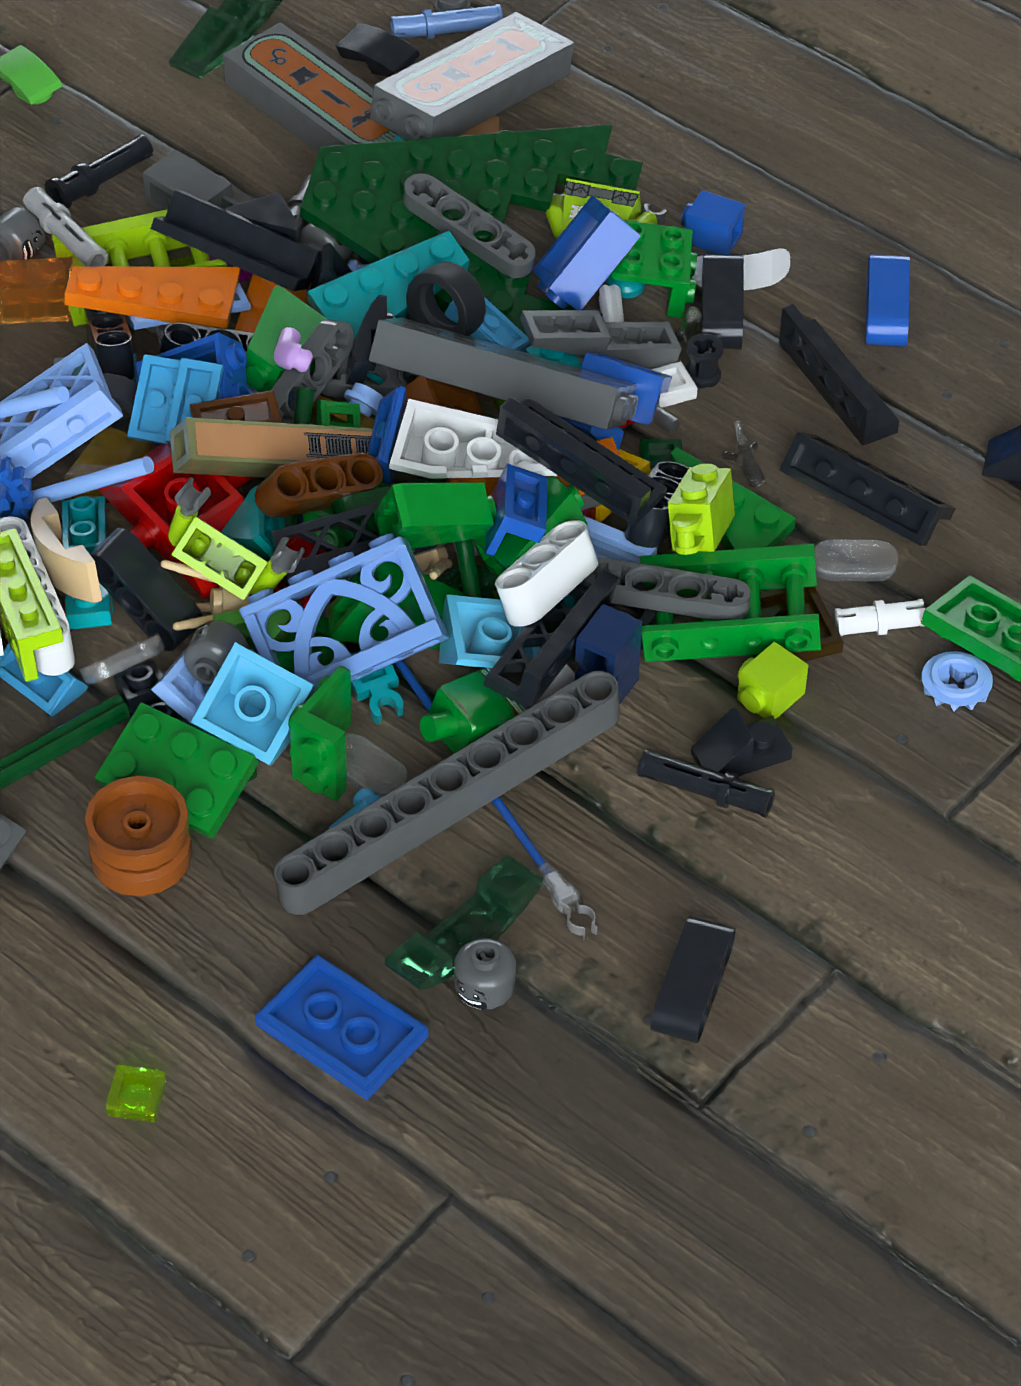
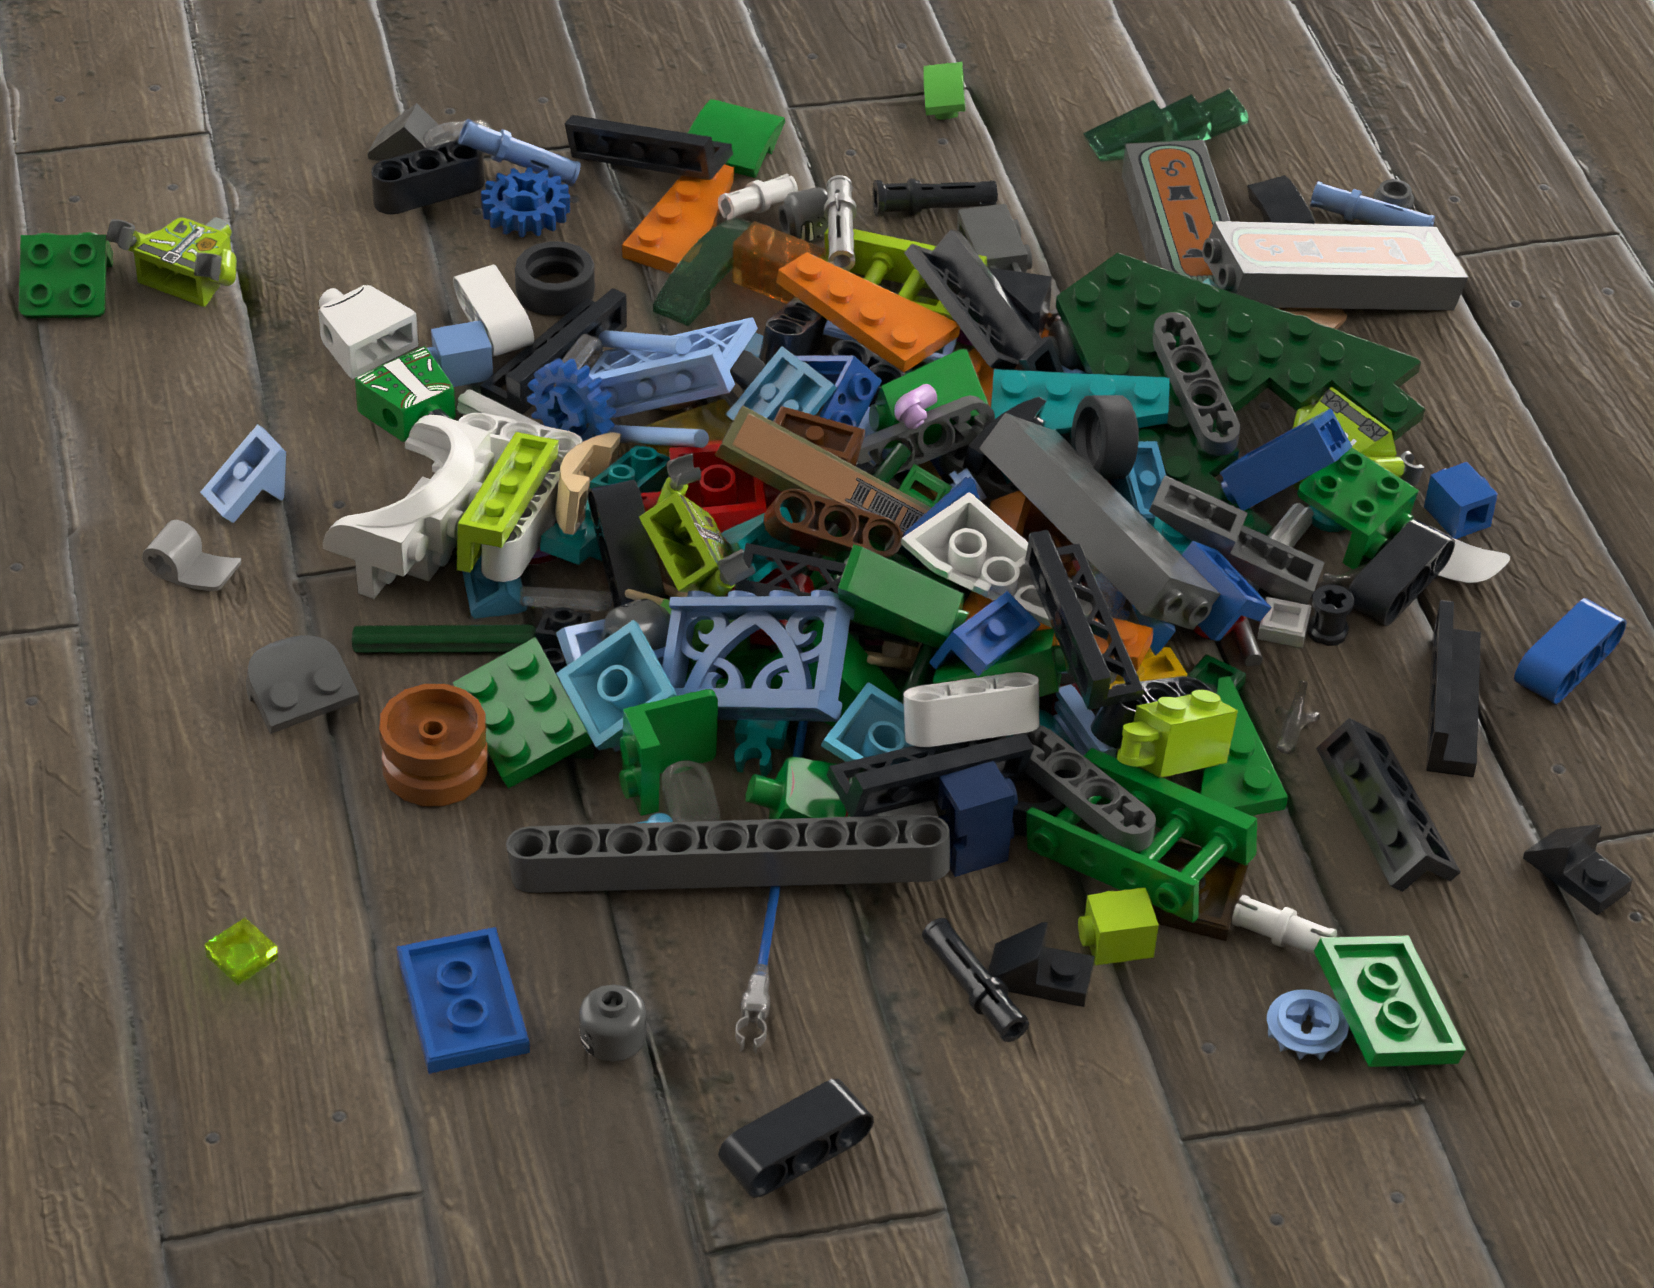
camera: 35 degrees right, 5 degrees down
clear green slope [384,855,543,990] -> none
clear tile [814,539,898,581] -> none

